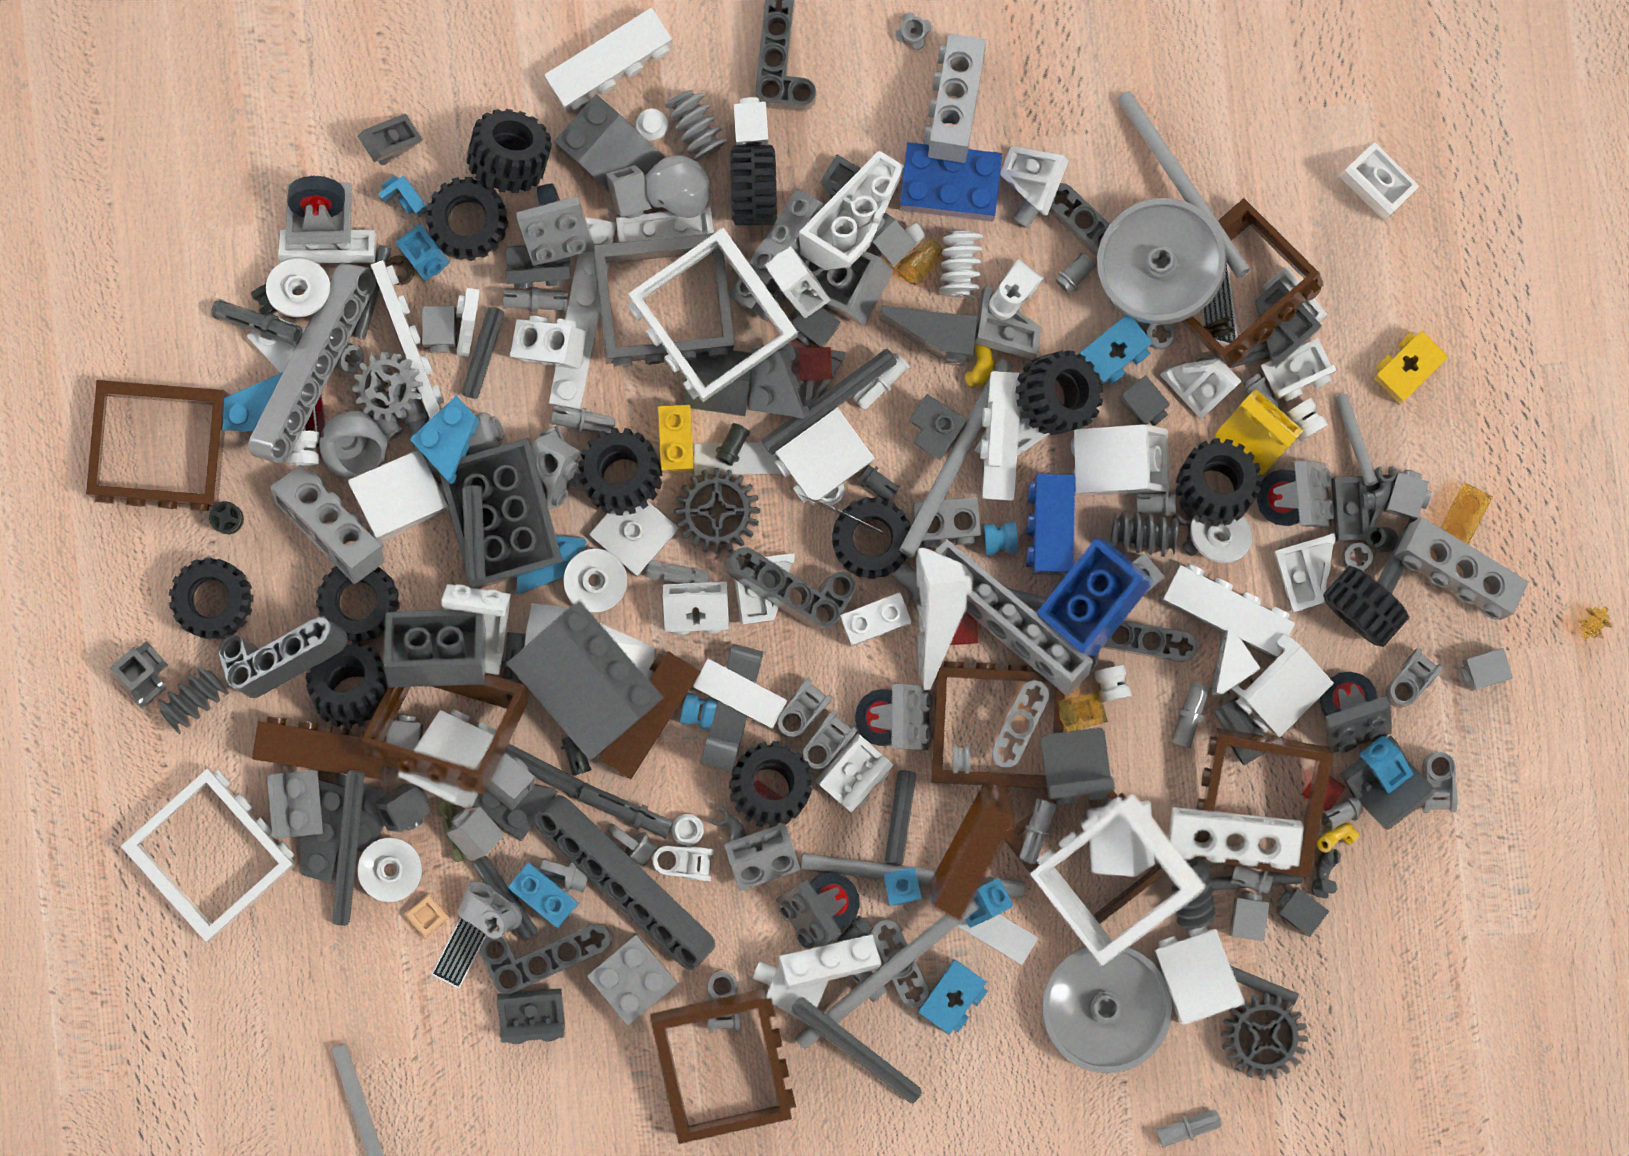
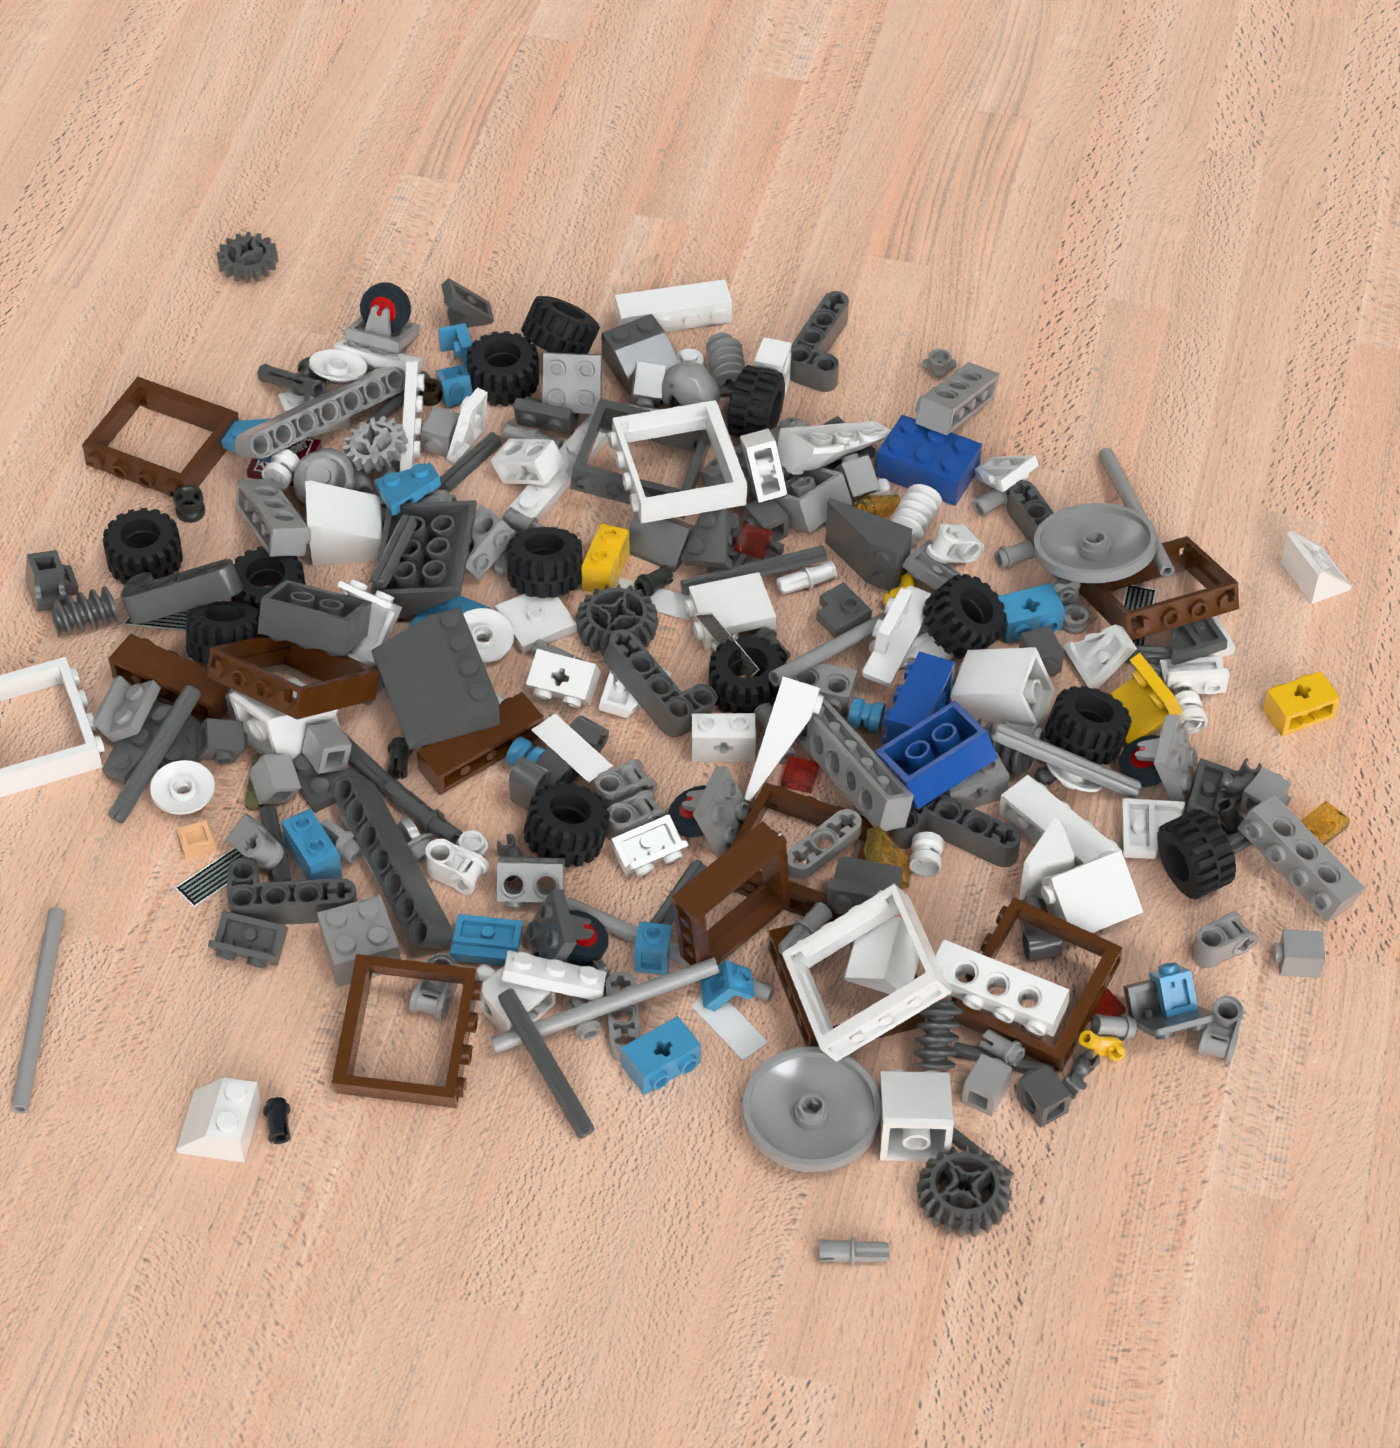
camera: 20 degrees right, 35 degrees down
light grey bush [335,342,364,373] -> none
light grey pin [1171,681,1211,749] -> none
dark grey plate [1320,672,1392,753] -> none
light grey bar [1335,394,1378,486] -> none
none -> dark grey gear [217,232,279,283]
none -> dark azure plate [450,914,524,966]
none -> light grey axle [991,723,1141,798]

